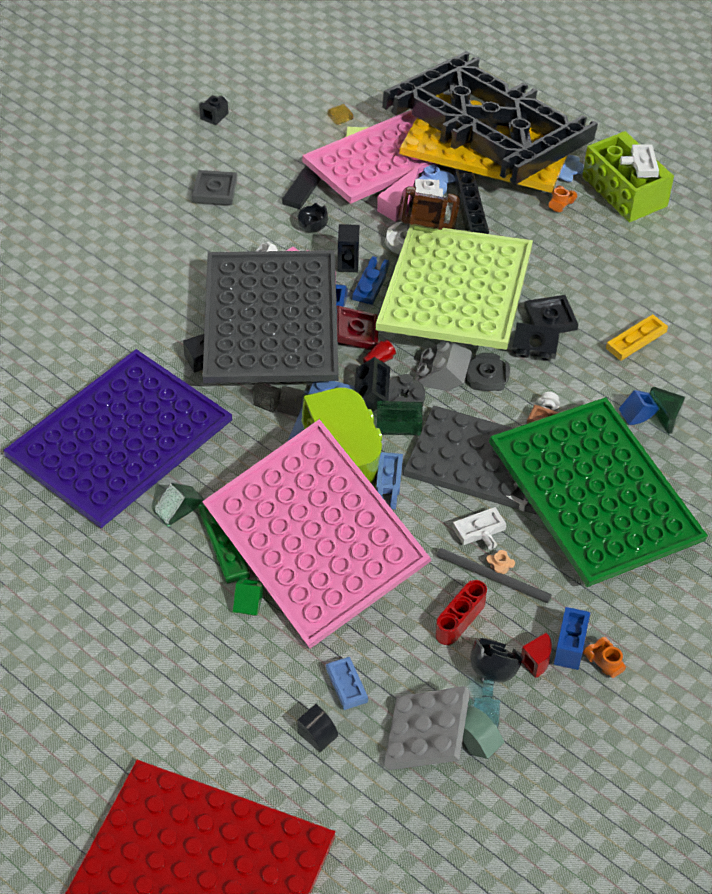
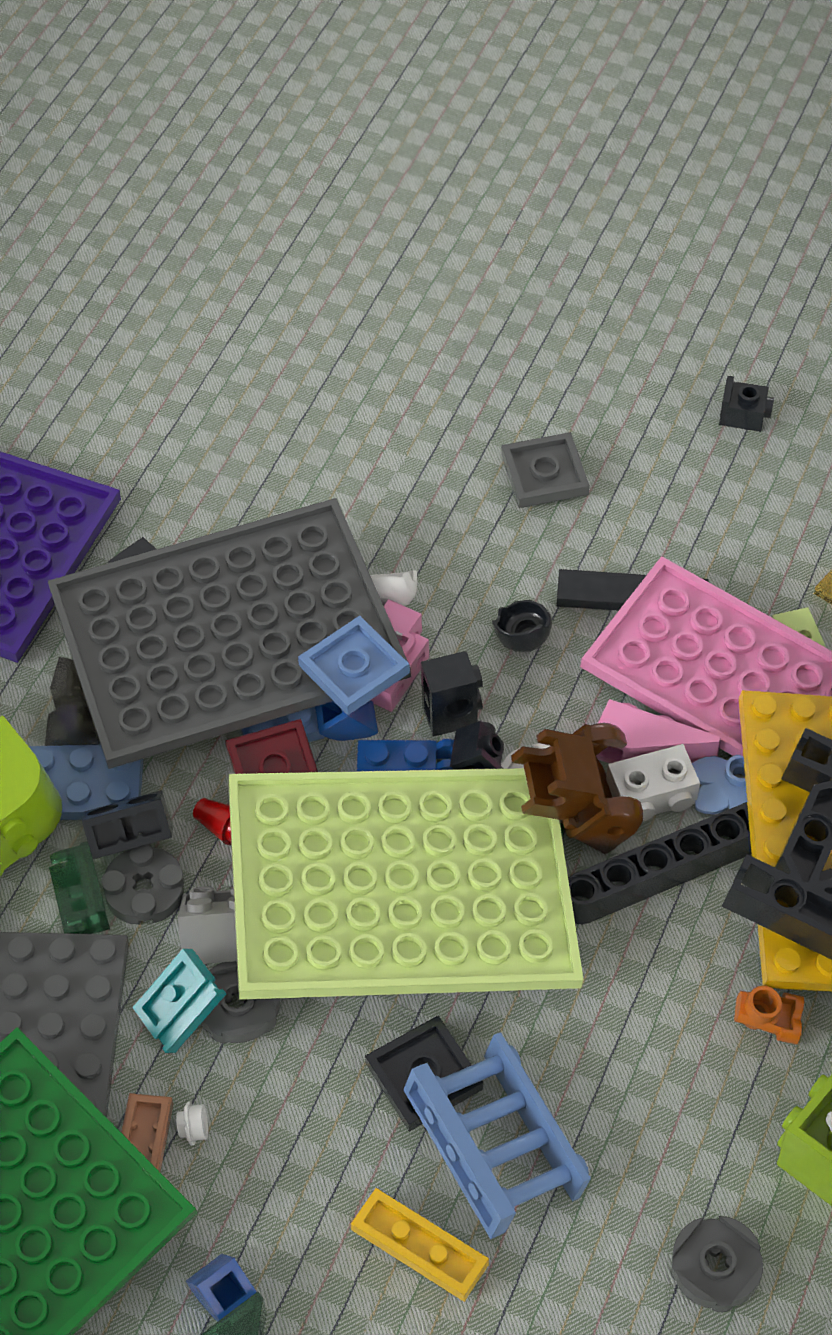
camera: 75 degrees right, 5 degrees up
black brick [512,322,560,361] -> none
none -> teal plate [132,949,226,1053]
none -> medium blue plate [298,616,410,715]
none -> medium blue fence [403,1032,591,1239]
none -> black brick [450,720,504,770]
none -> dark grey plate [671,1216,763,1313]

